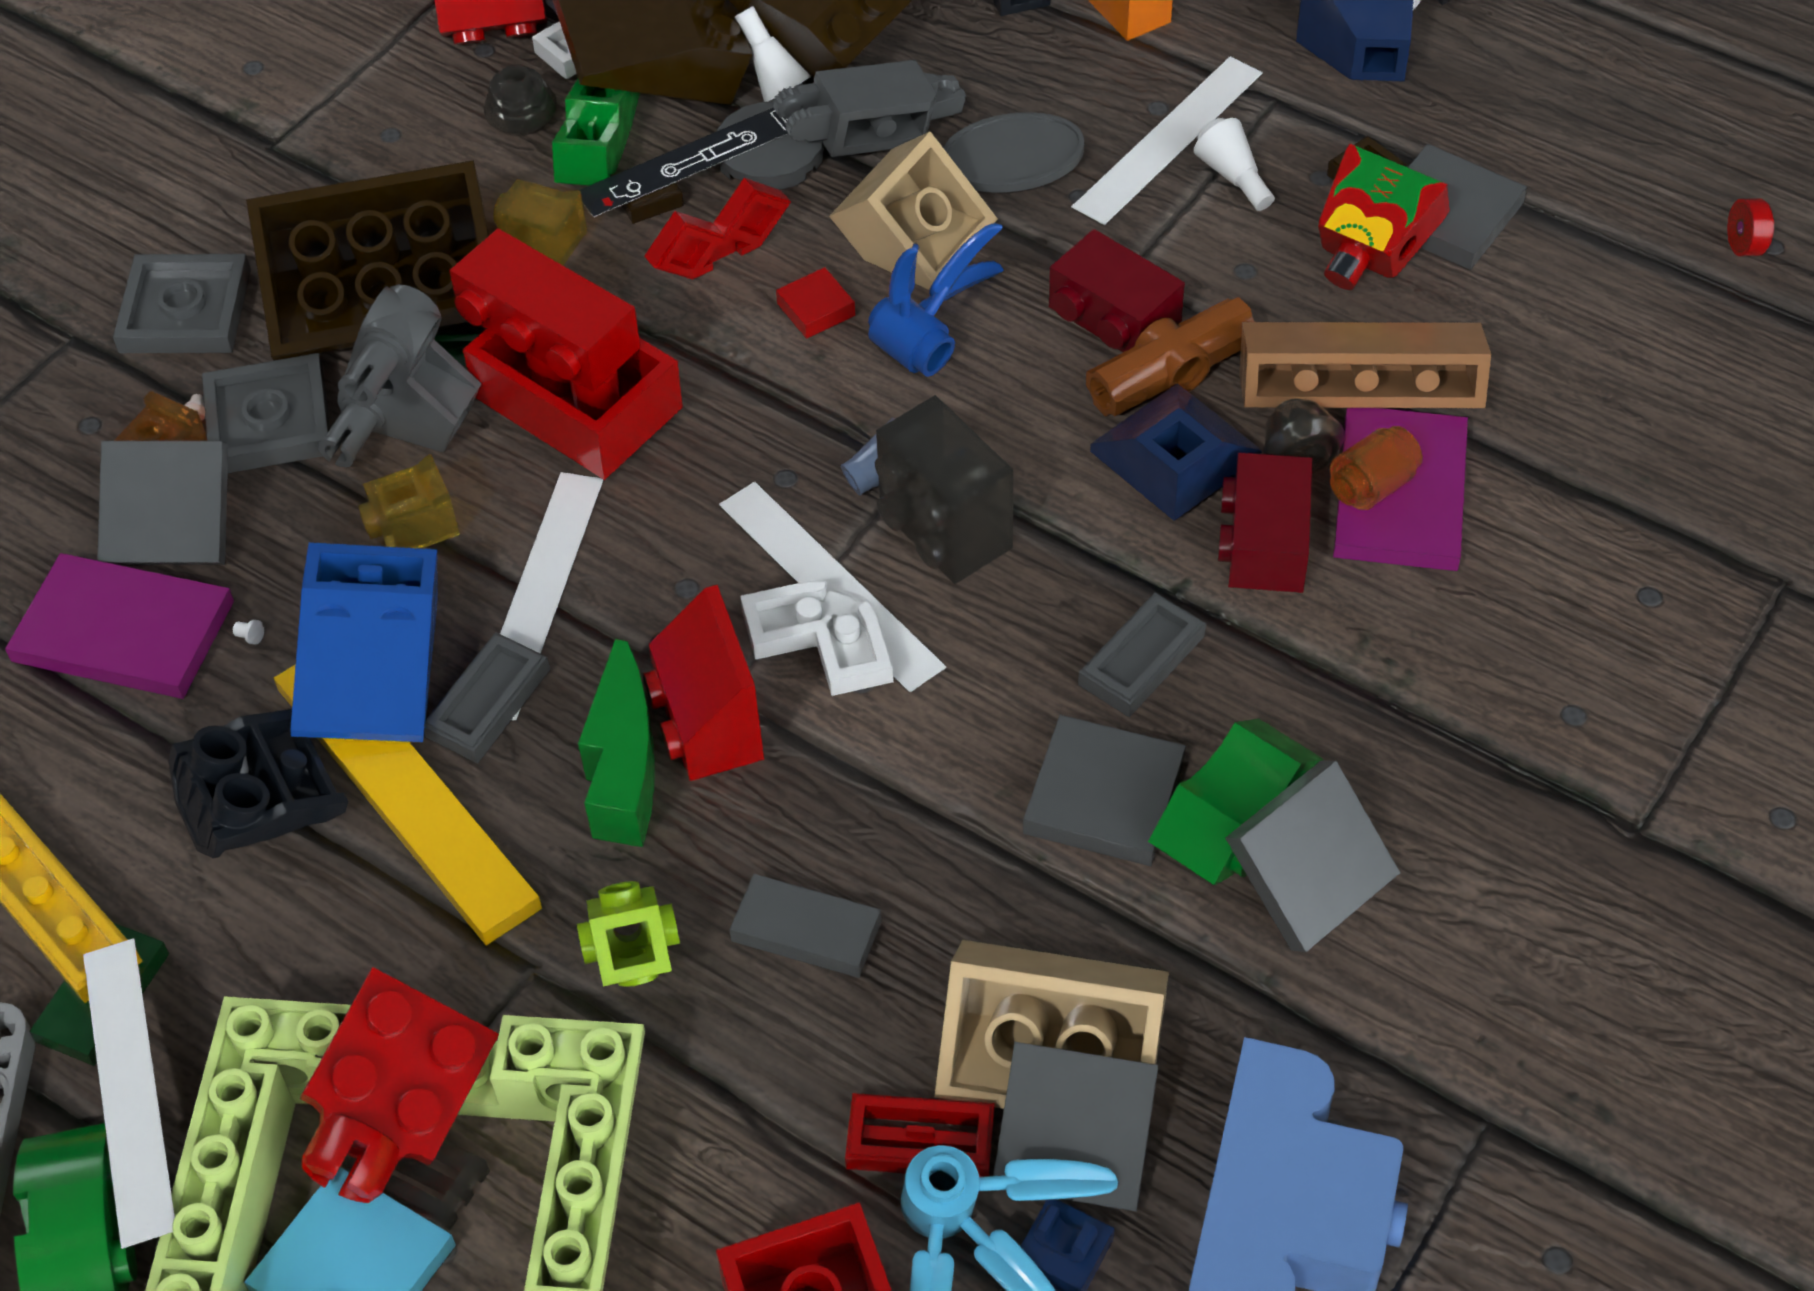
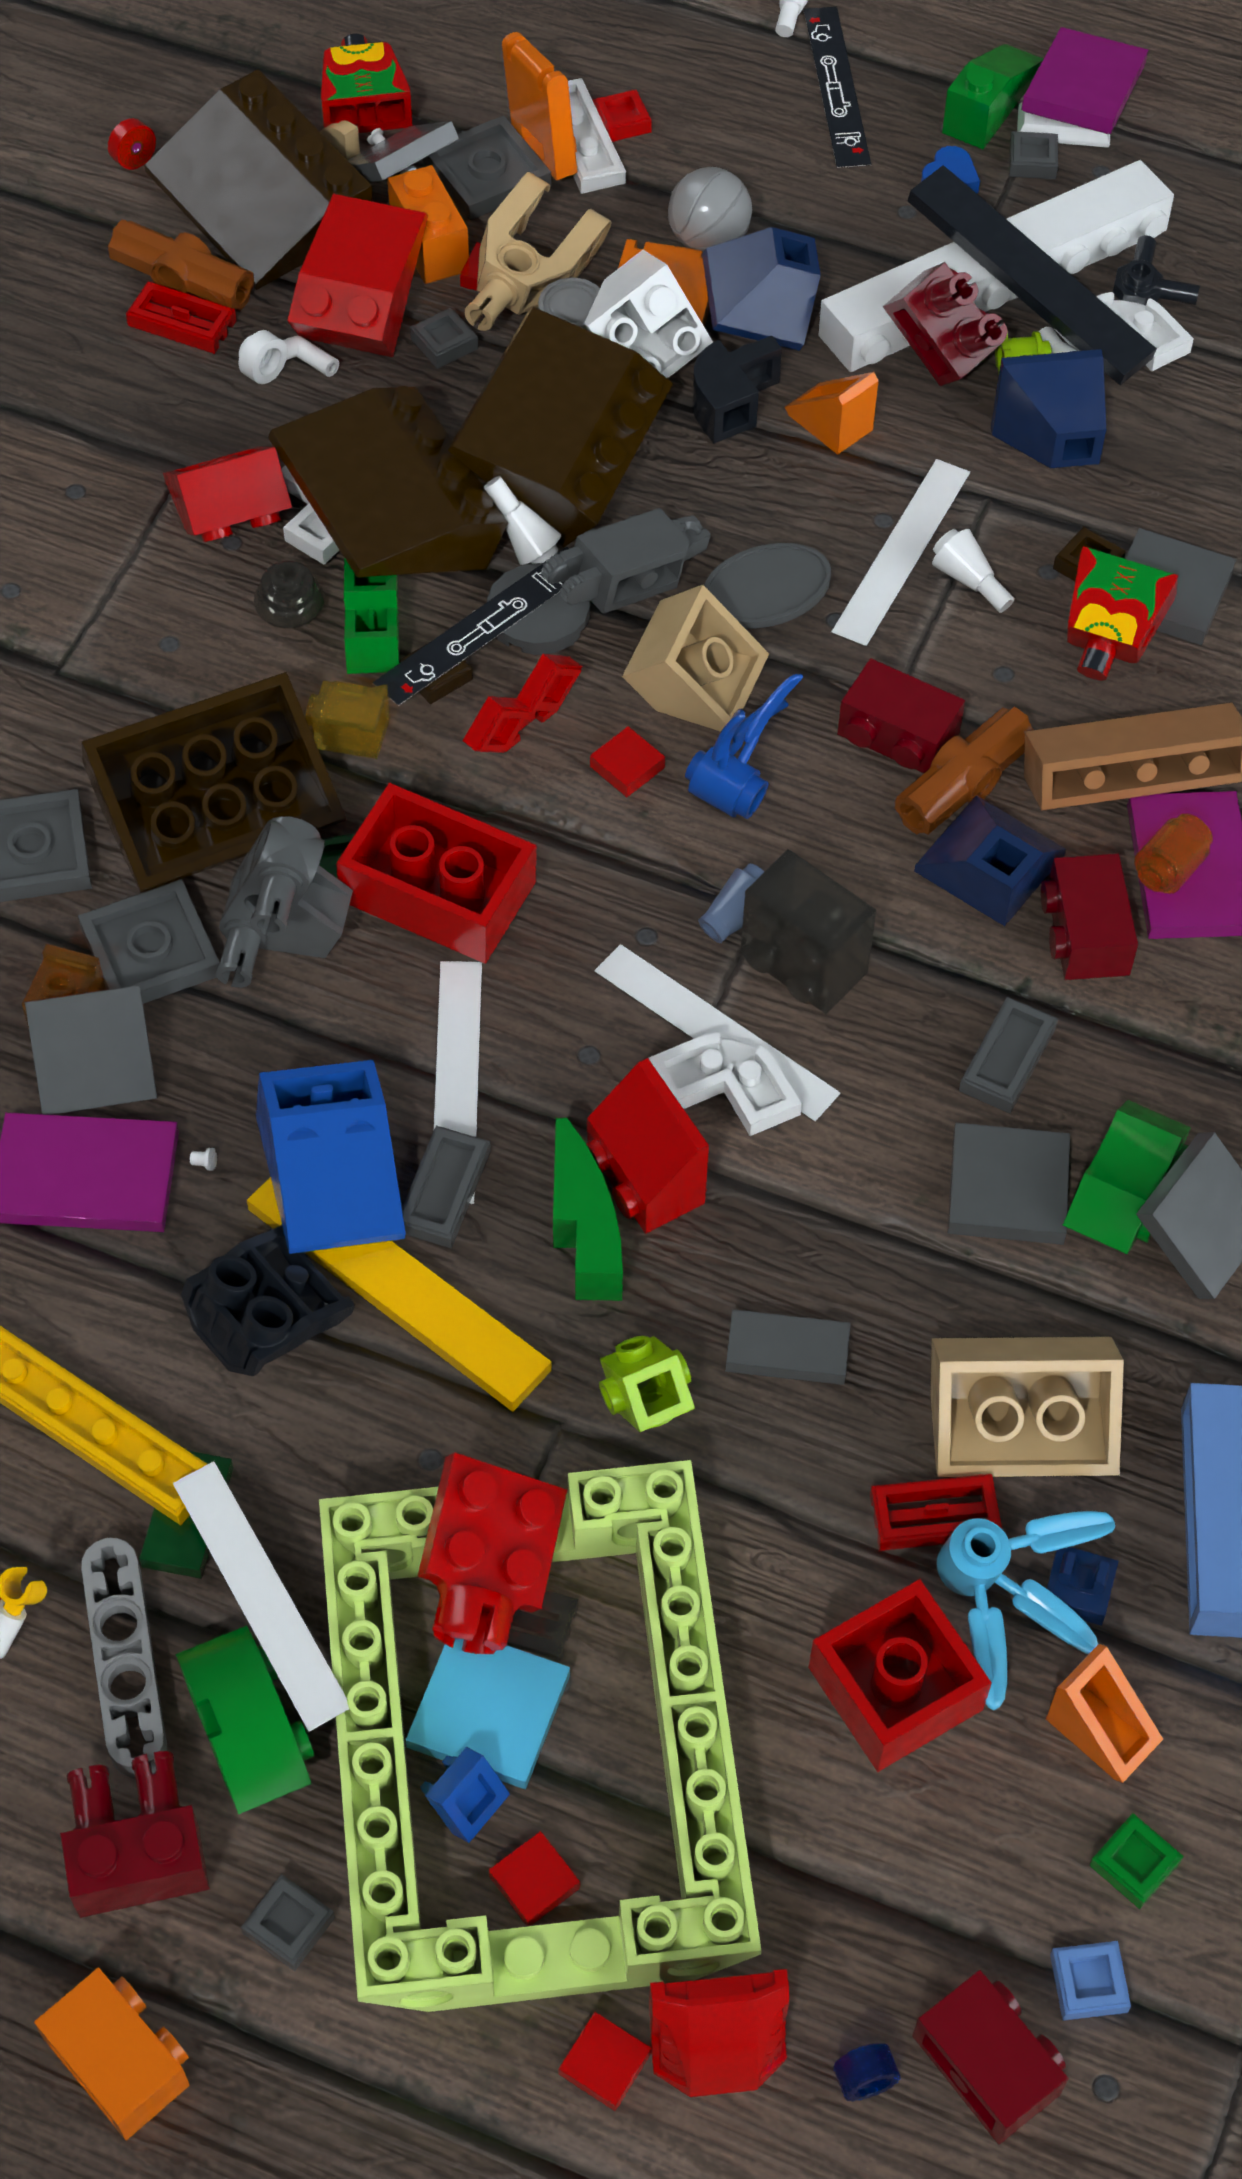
camera: 15 degrees left, 5 degrees up
white piece [183,394,205,422] -> none
clear yellow window [358,454,460,548] -> none
red brick [450,228,640,392] -> none
dark grey tile [993,1042,1159,1212] -> none
clear smoke cone [1264,398,1345,474] -> none

